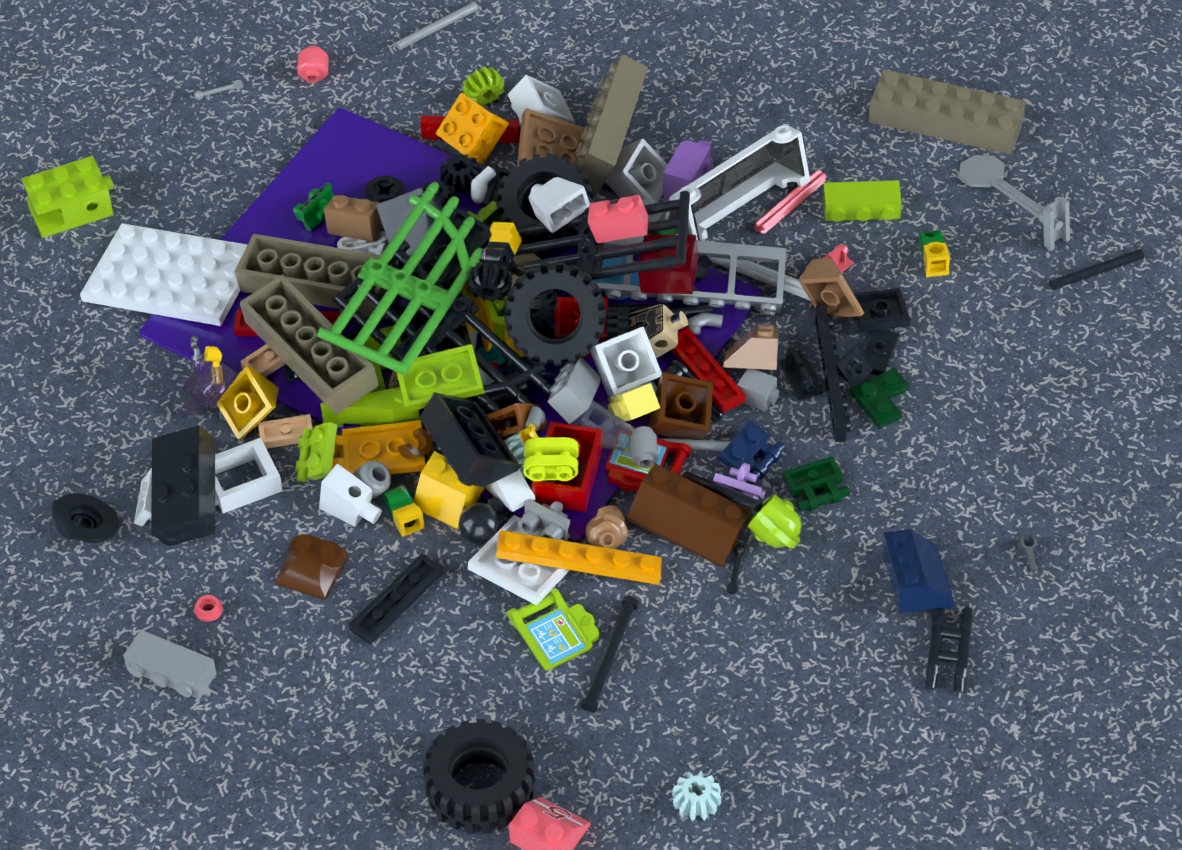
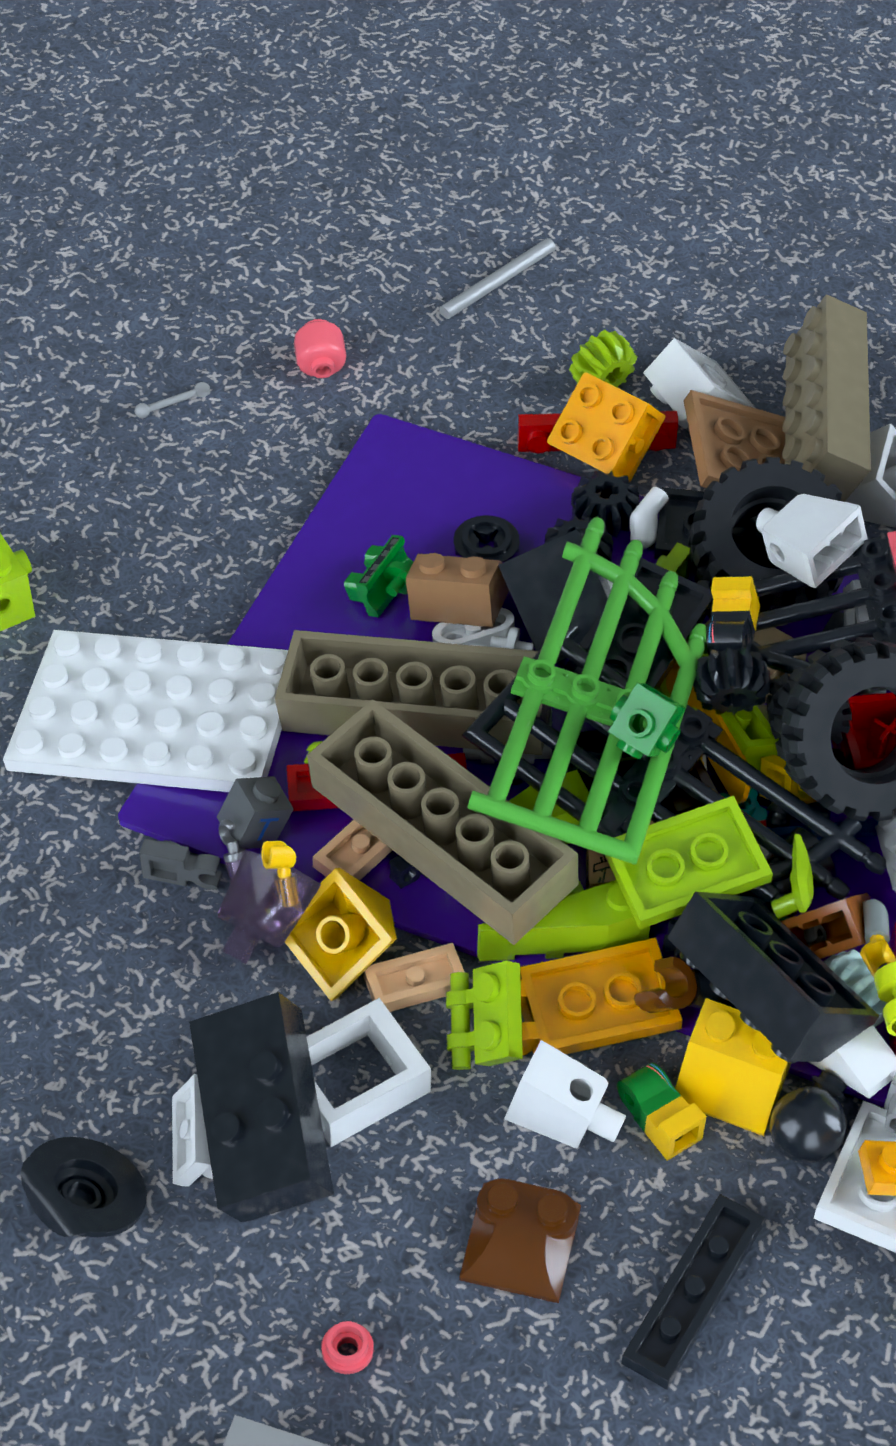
camera: 10 degrees left, 0 degrees up
light grey head [353,460,391,499] -> none
none -> dark grey plate [139,839,222,890]
none -> dark grey brick [217,776,293,849]
none -> brick [608,683,686,759]
none -> lime bar [771,833,814,919]

